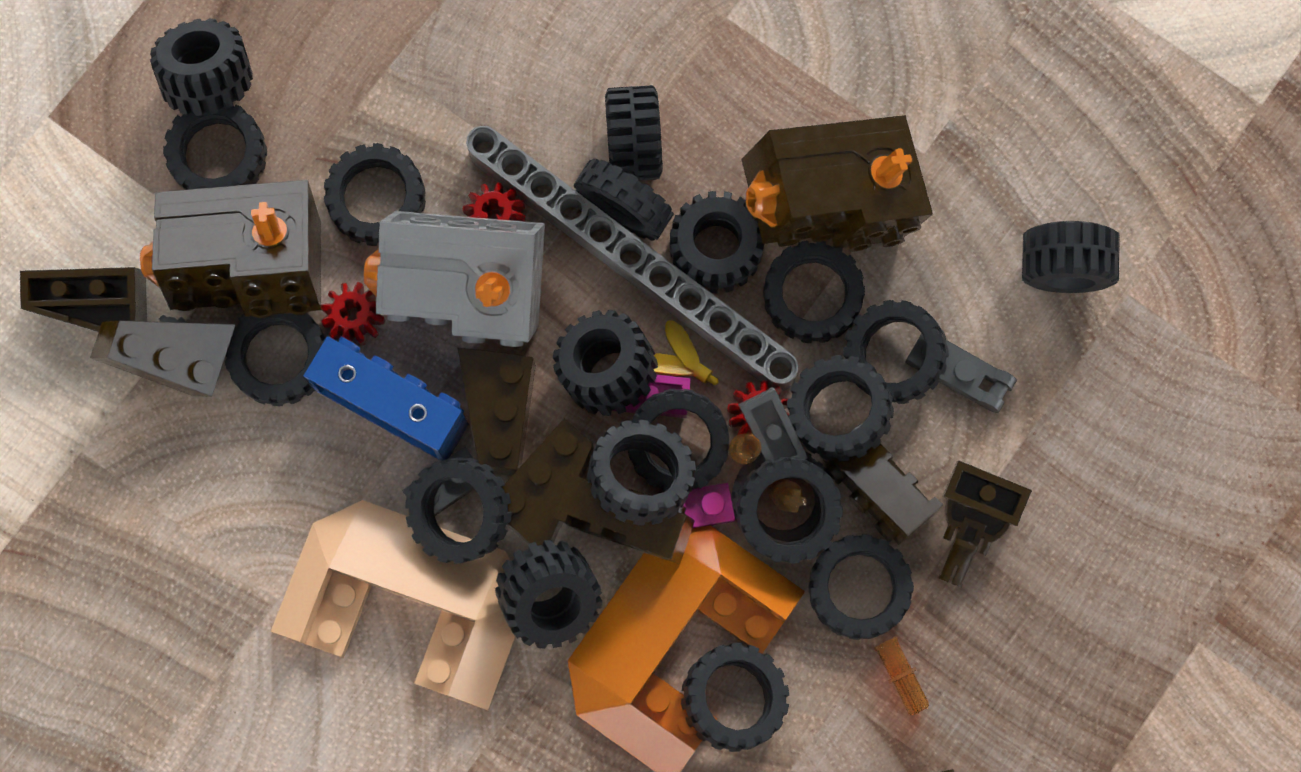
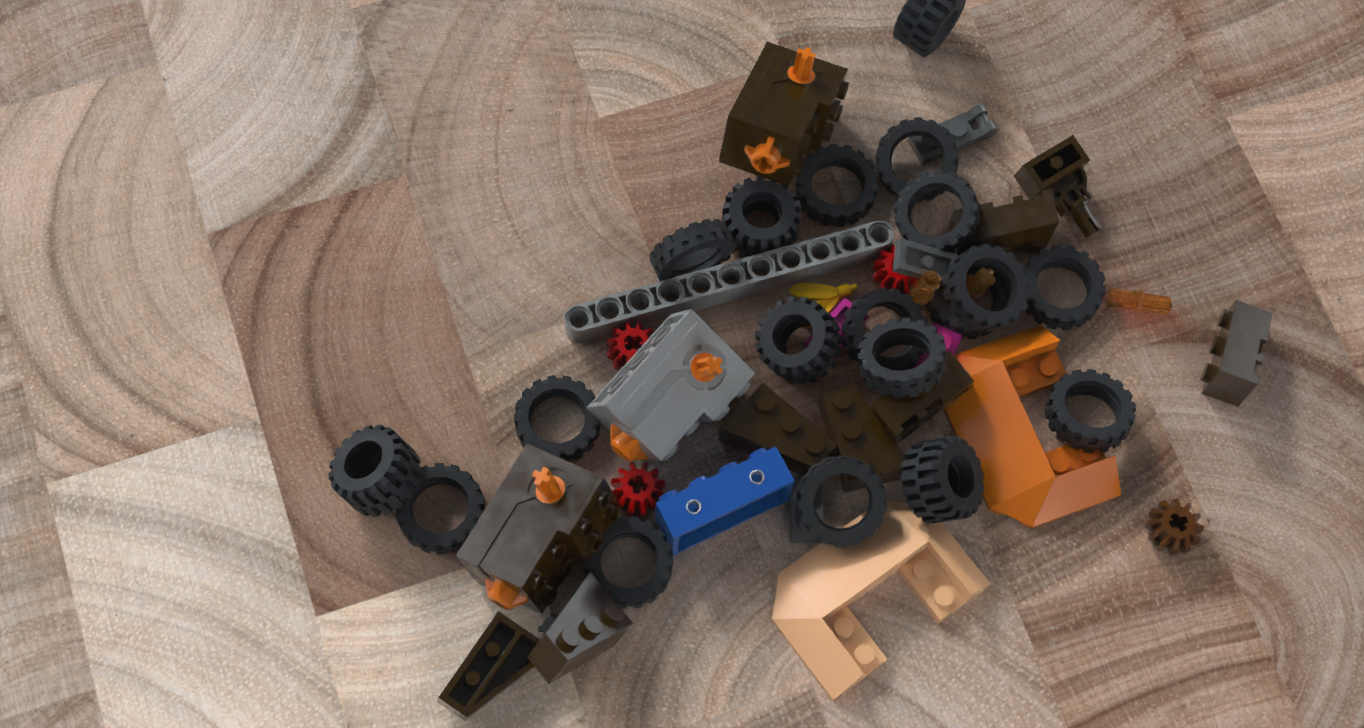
camera: 60 degrees left, 10 degrees down
black tyre [605,85,663,181] -> none

